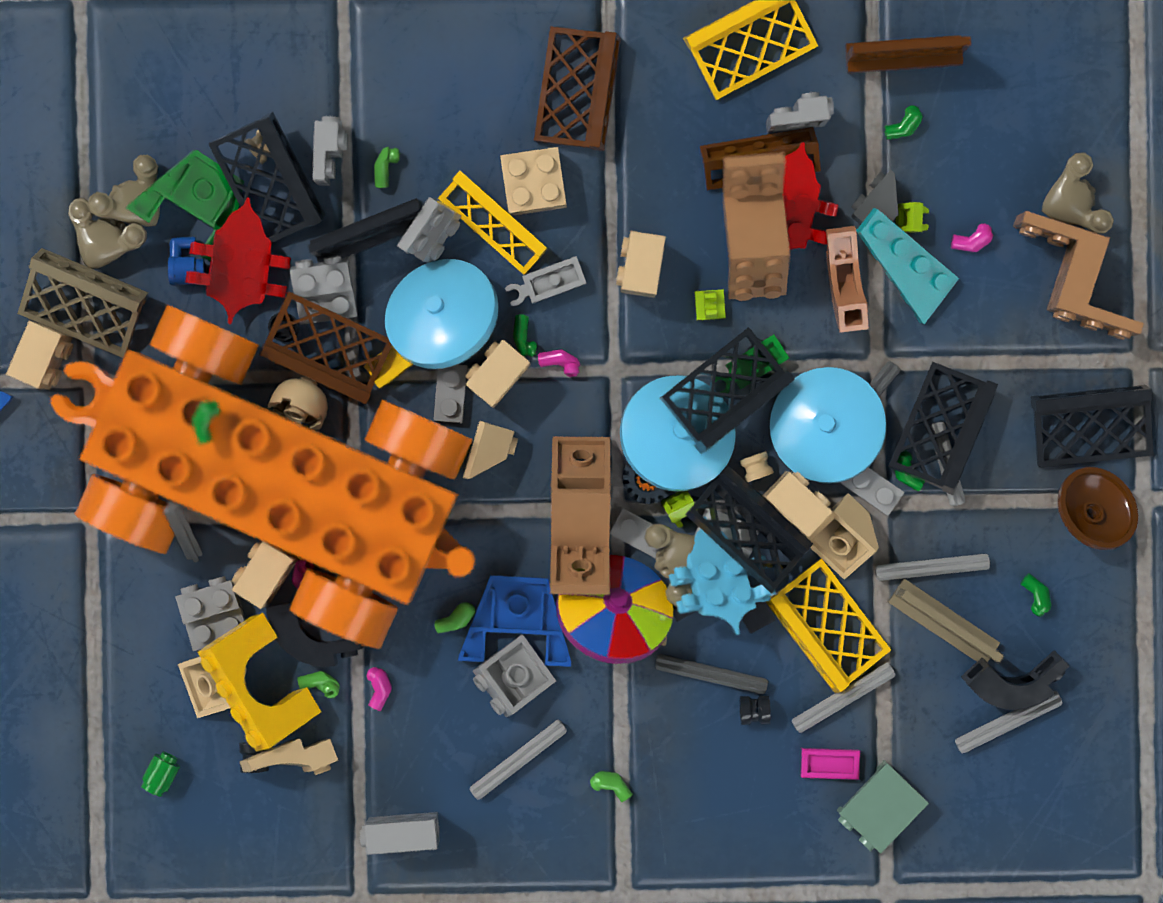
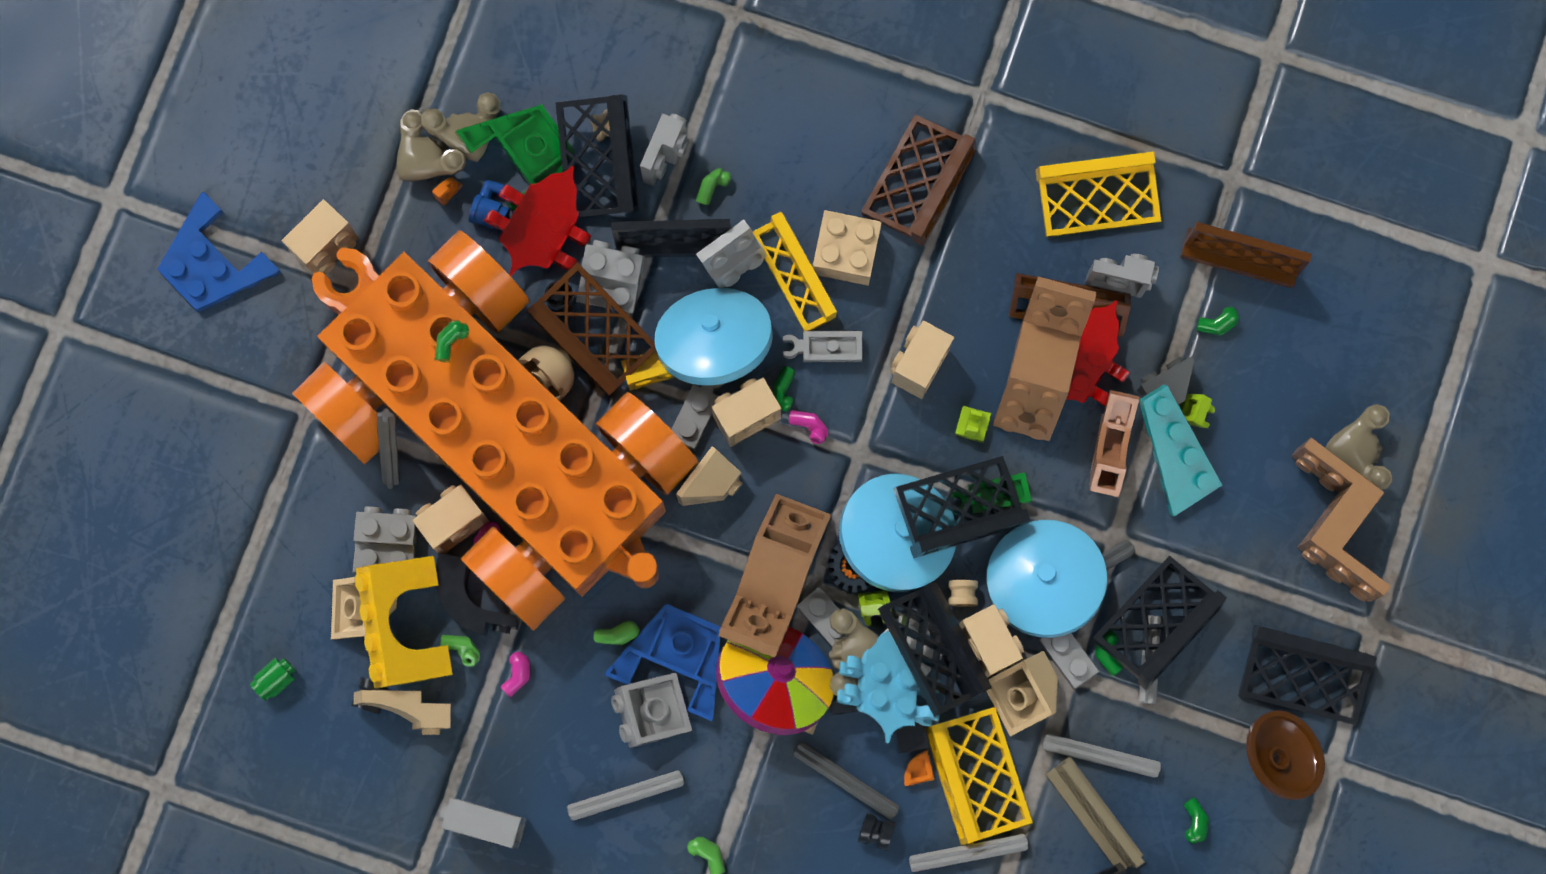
camera: 20 degrees right, 10 degrees down
dark tan fence [17,248,148,358] -> none
dark pink arm [951,224,993,252] -> none
none -> orange tile [432,177,462,206]
none -> orange tile [904,750,935,786]

